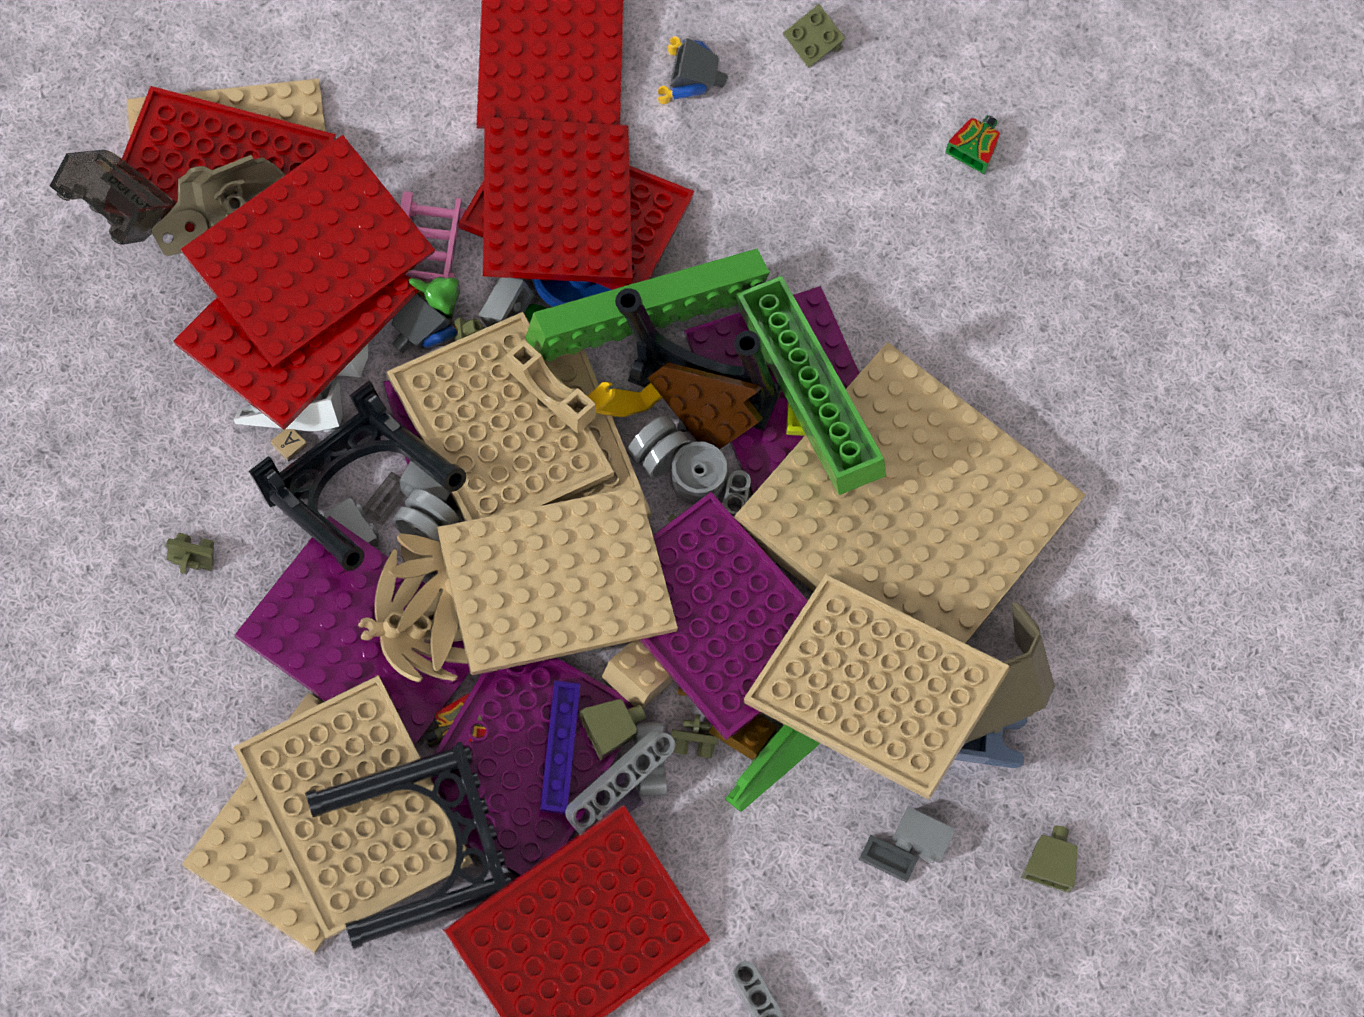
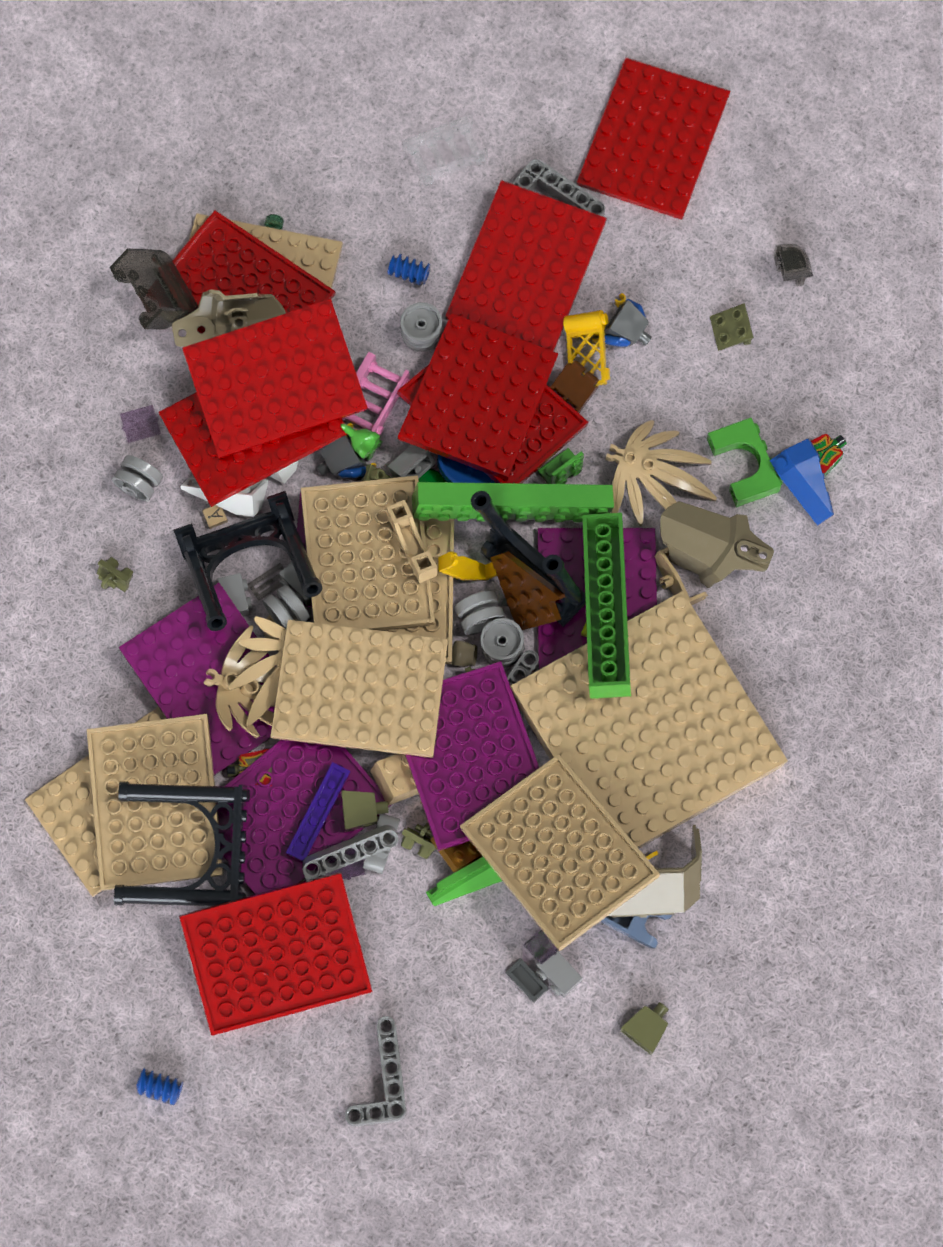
camera: 30 degrees right, 5 degrees up
none -> light grey wheel [112,455,163,502]
none -> clear purple piece [120,405,161,443]
none -> clear green tile [264,214,284,230]
none -> blue piece [388,254,430,285]
none -> light grey wheel [400,303,443,352]
none -> dark tan piece [451,641,478,667]
none -> clear purple piece [524,930,559,964]
none -> bright green bracket [538,448,584,484]
none -> reddish brown plate [550,360,599,413]
none -> yellow piece [564,310,610,386]
none -> tan plant [606,420,717,526]
none -> tan piece [654,547,708,605]
none -> dark tan piece [660,501,774,588]
none -> bright green arch [707,418,783,507]
none -> blue wedge [770,438,834,525]

